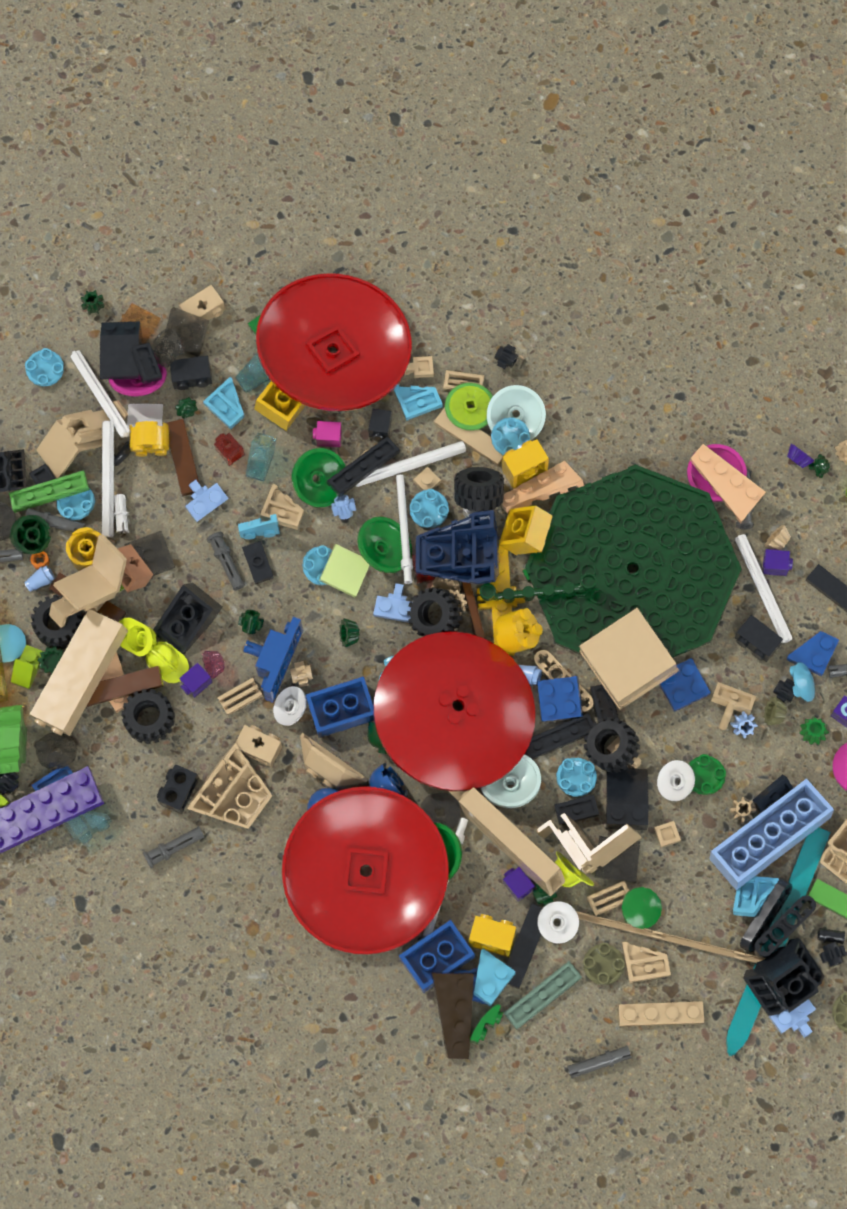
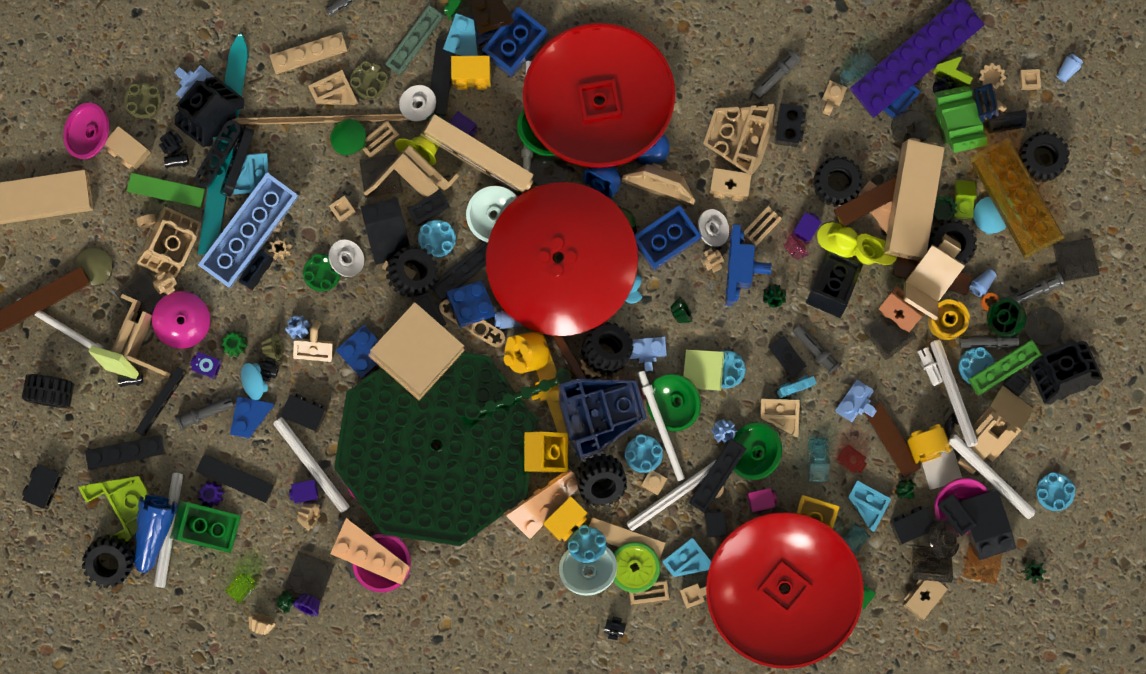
camera: 160 degrees right, 10 degrees up
none -> clear smoke plate [285,551,335,601]
none -> tan plate [822,80,847,116]

